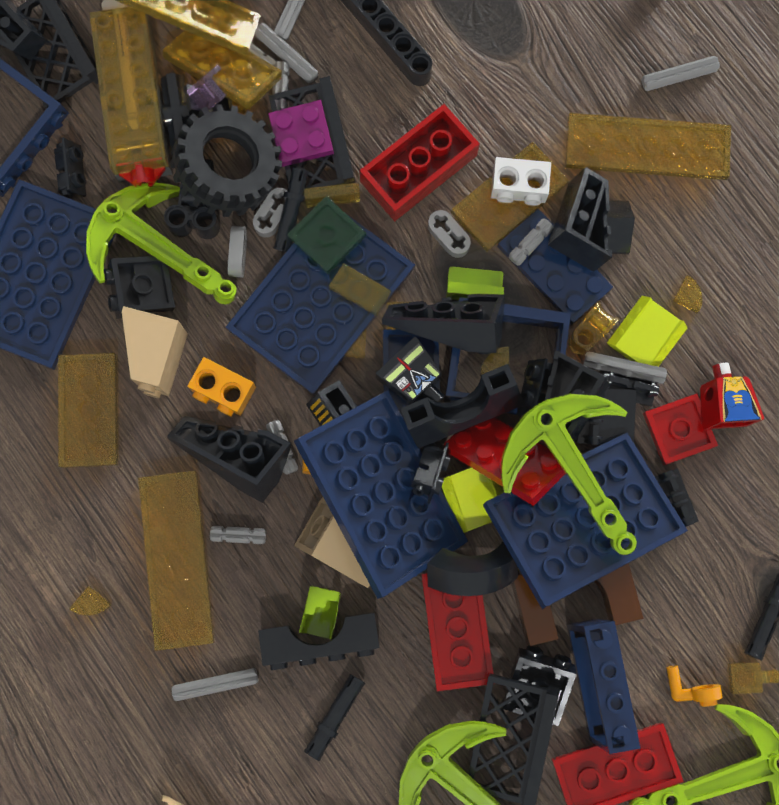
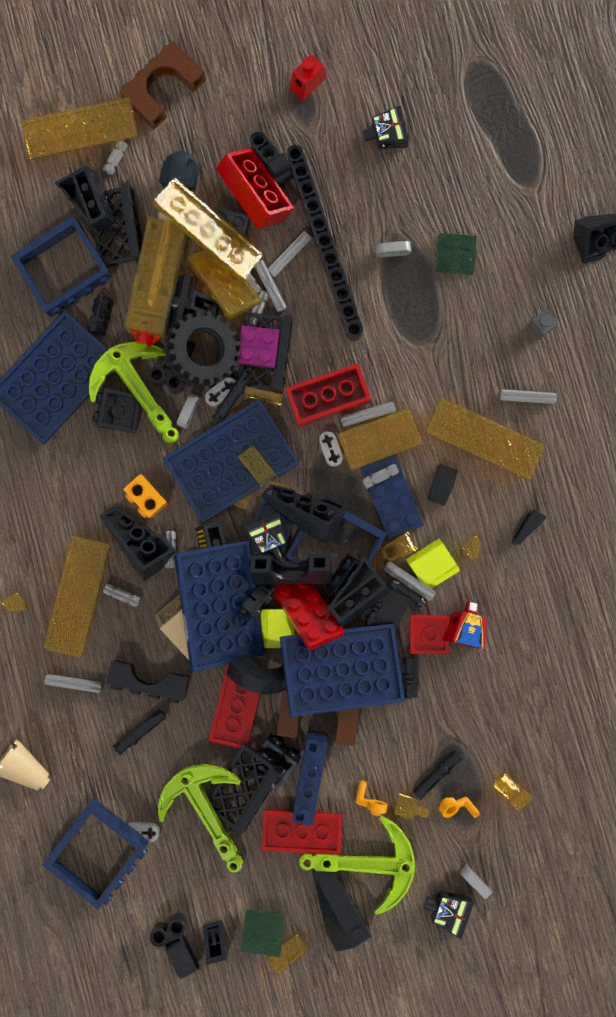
camera: 25 degrees right, 5 degrees up
clear yellow plate [58,353,118,468] -> none
tan slope [122,306,188,398] -> none
clear purple panel [186,64,226,110] -> none
clear green plate [287,196,366,275] -> none
lime piece [299,586,341,639] -> none
lime panel [446,267,504,301] -> none
clear yellow tile [480,347,509,376] -> none
white brick [491,157,551,206] -> none
lime piece [501,394,637,555] -> none
black wedge [548,167,612,272] -> none
none -> light grey axle [340,402,396,427]
none -> black slope [511,509,547,545]

